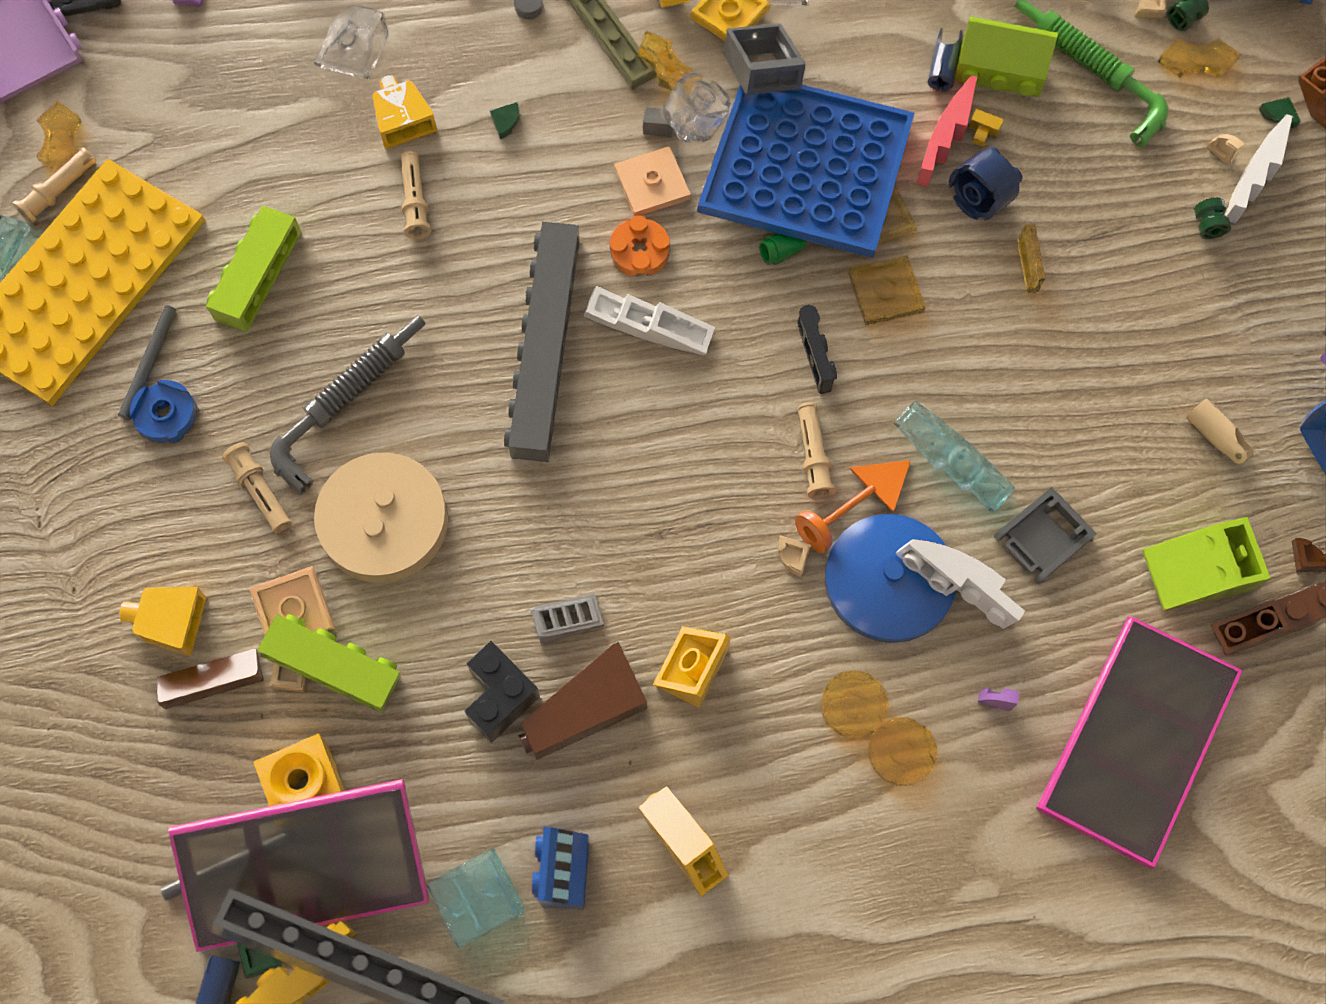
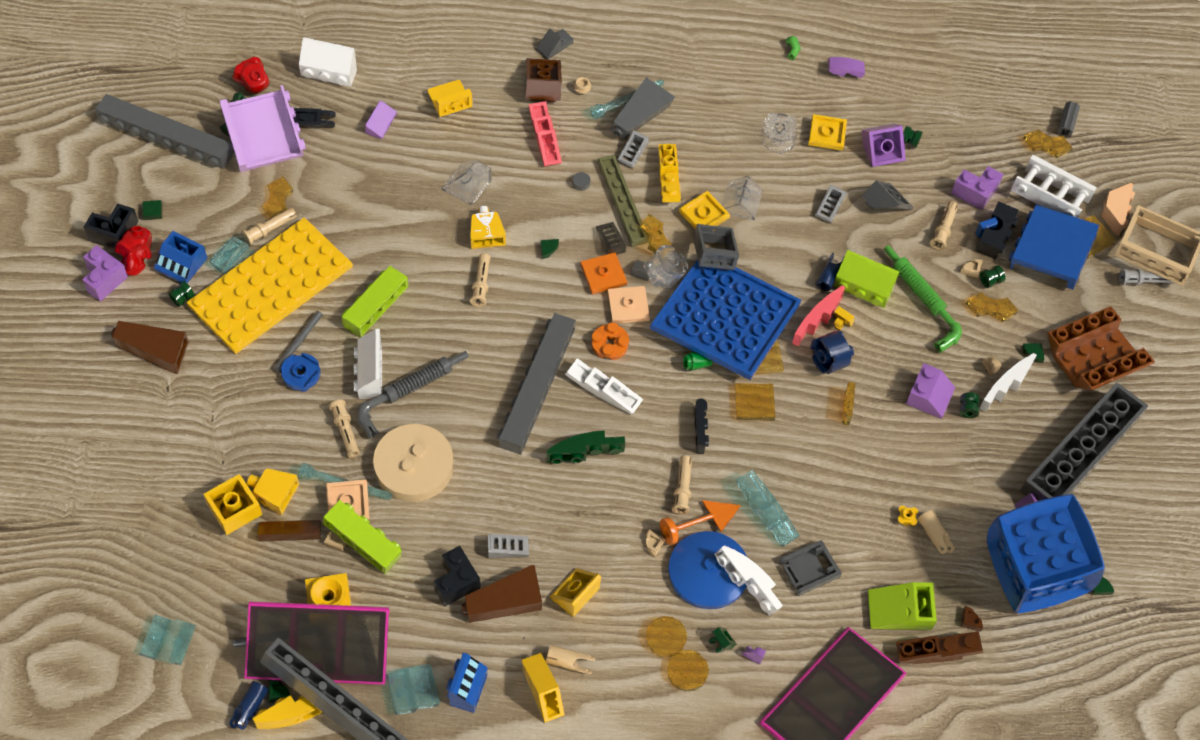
camera: 10 degrees right, 10 degrees down
none -> clear light blue slope [139,614,196,665]
none -> yellow piece [203,474,263,535]
none -> clear light blue piece [298,463,392,500]
none -> white slope [354,329,382,399]
none -> tan piece [546,645,595,674]
none -> dark green slope [547,430,625,464]
none -> orange plate [580,252,627,295]
none -> clear smoke slope [596,222,626,255]
none -> dark green tile [709,627,737,653]
none -> yellow plate [898,505,918,526]
none -> medium lavender slope [906,363,955,419]

